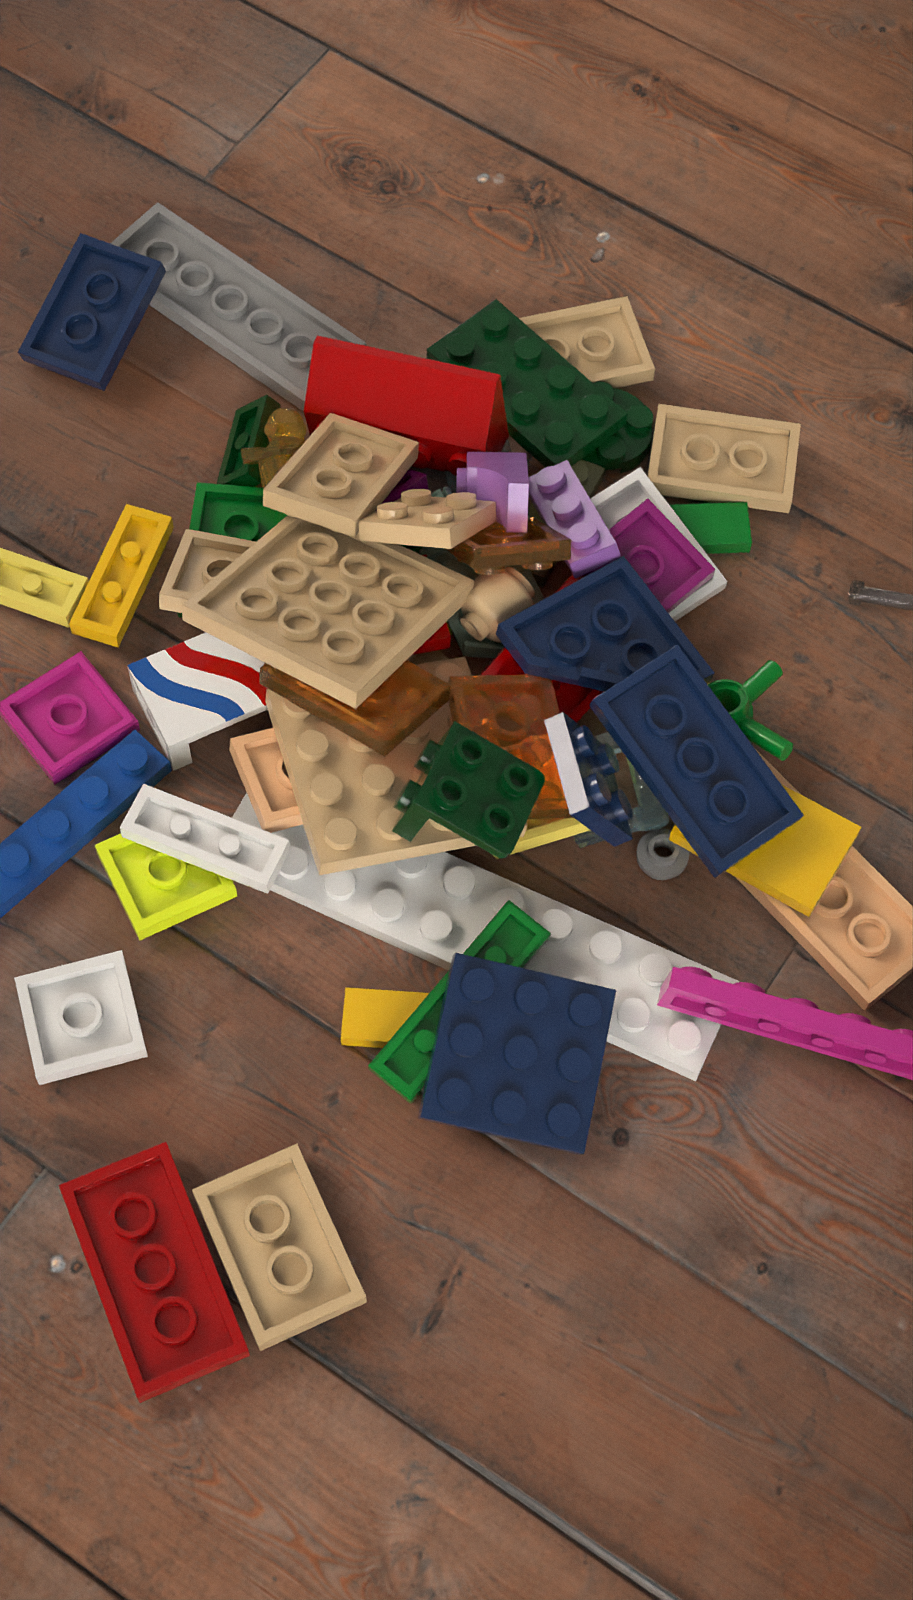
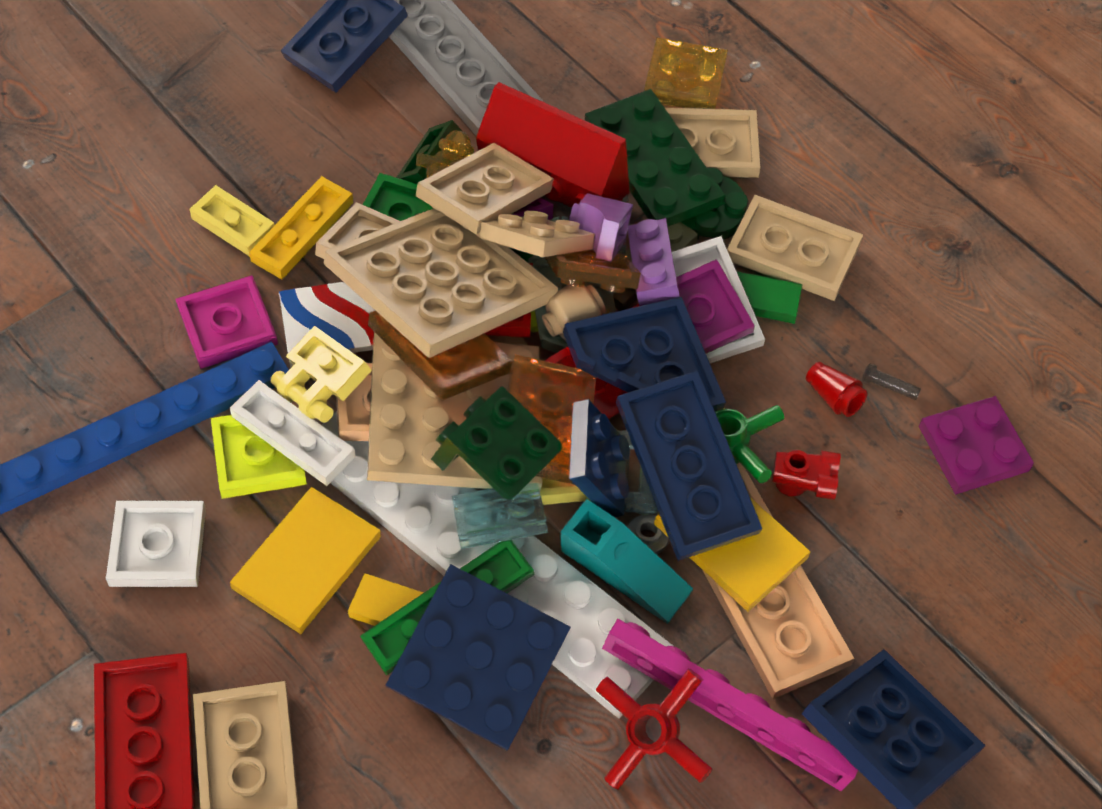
camera: 15 degrees right, 5 degrees down
none -> yellow tile [230,487,381,634]
none -> light yellow plate [271,326,372,423]
none -> clear light blue plate [452,482,548,549]
none -> teal slope [560,499,693,624]
none -> red bar [596,668,713,790]
none -> clear yellow plate [644,37,728,109]
none -> red plate [772,450,841,500]
none -> red cone [805,362,868,417]

